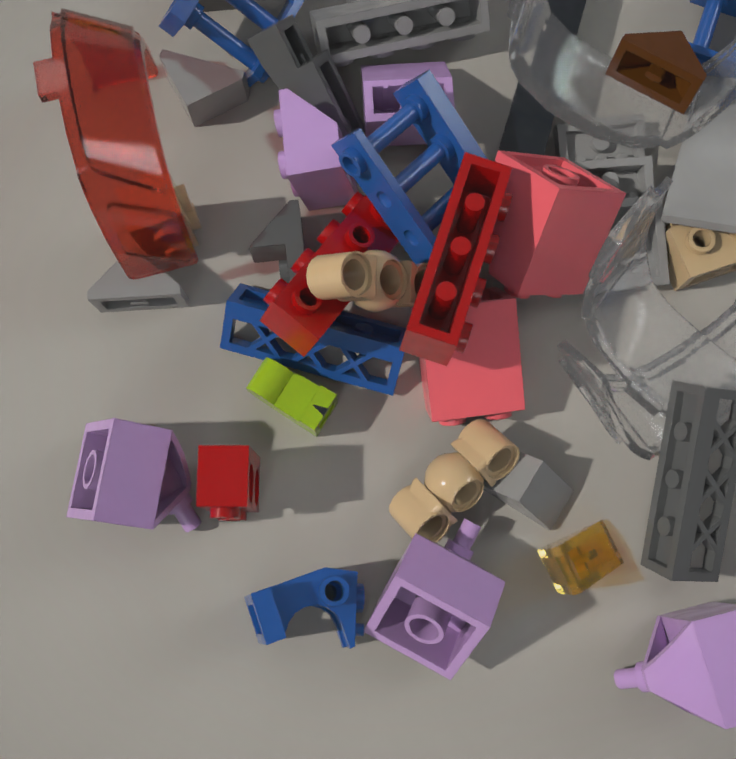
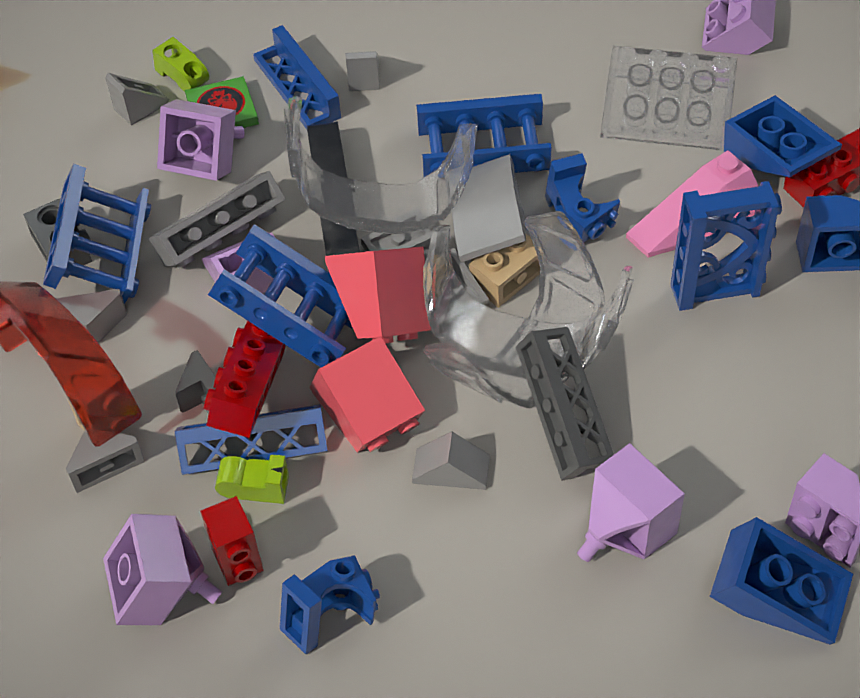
camera: 20 degrees left, 25 degrees down
dark grey slope [247,14,364,137] -> none
lavender slope [274,88,358,211] -> none
tan piece [306,250,428,312] -> none
lavender piece [364,518,505,680] -> none
tan piece [389,419,520,543] -> none
red brick [399,152,513,366] -> none
clear yellow slope [537,519,624,596] -> none
reddish brown slope [605,31,707,115] -> none

